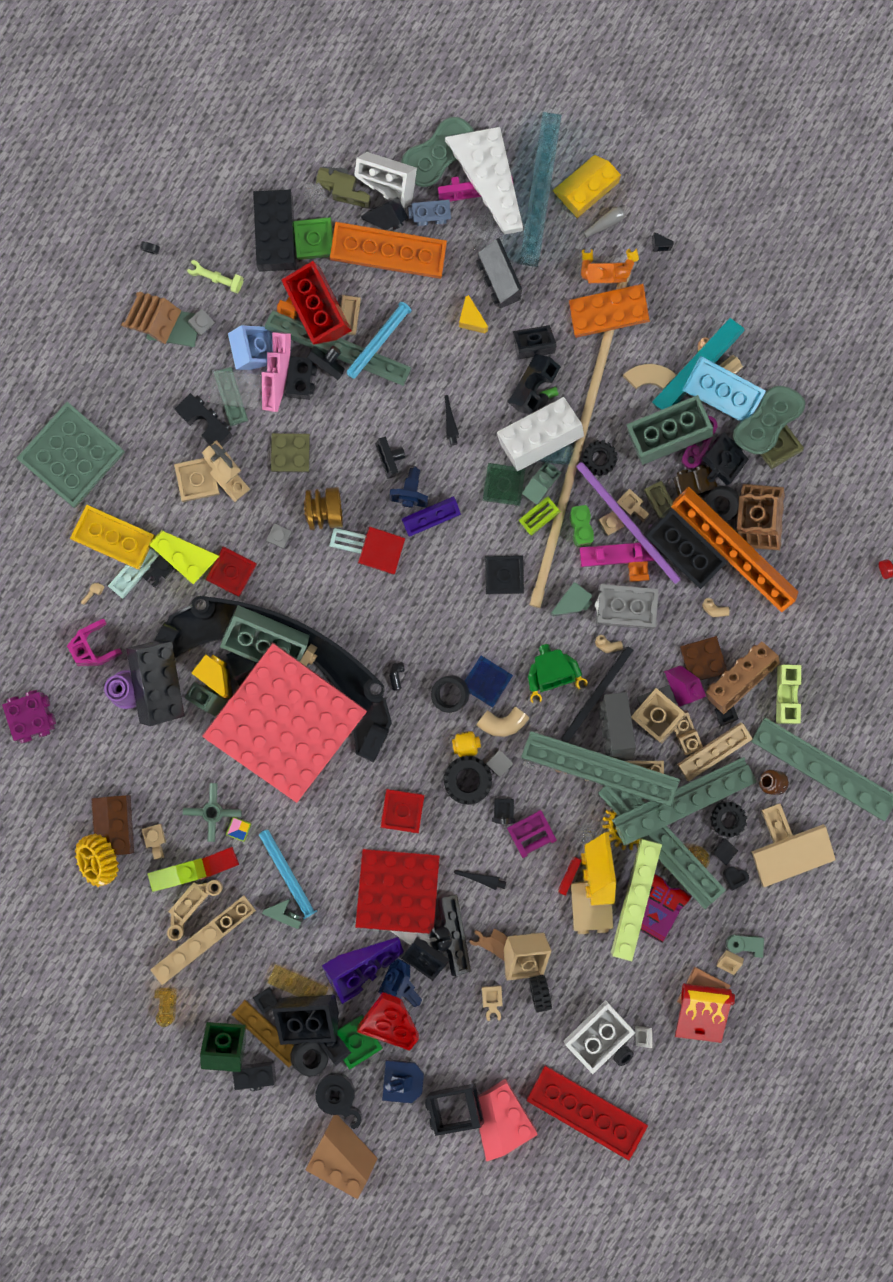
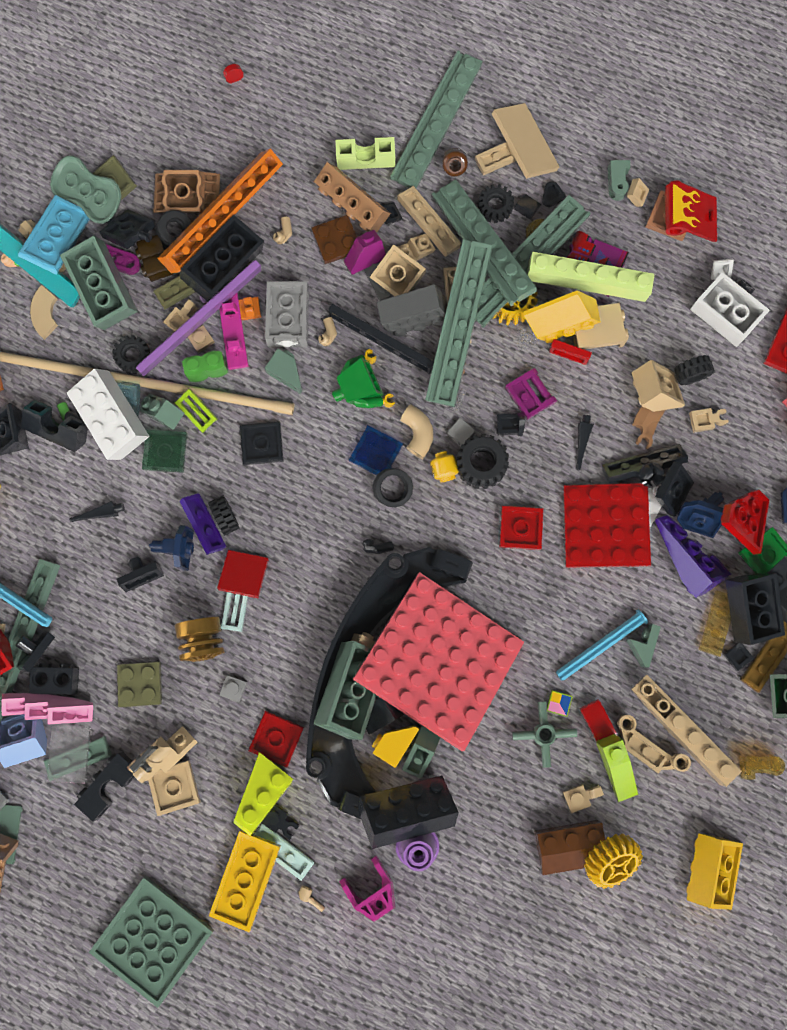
camera: 90 degrees left, 5 degrees down
magenta brick [2,690,56,744] -> none
none -> black tyre [208,495,240,536]
none -> yellow slope [687,833,743,910]

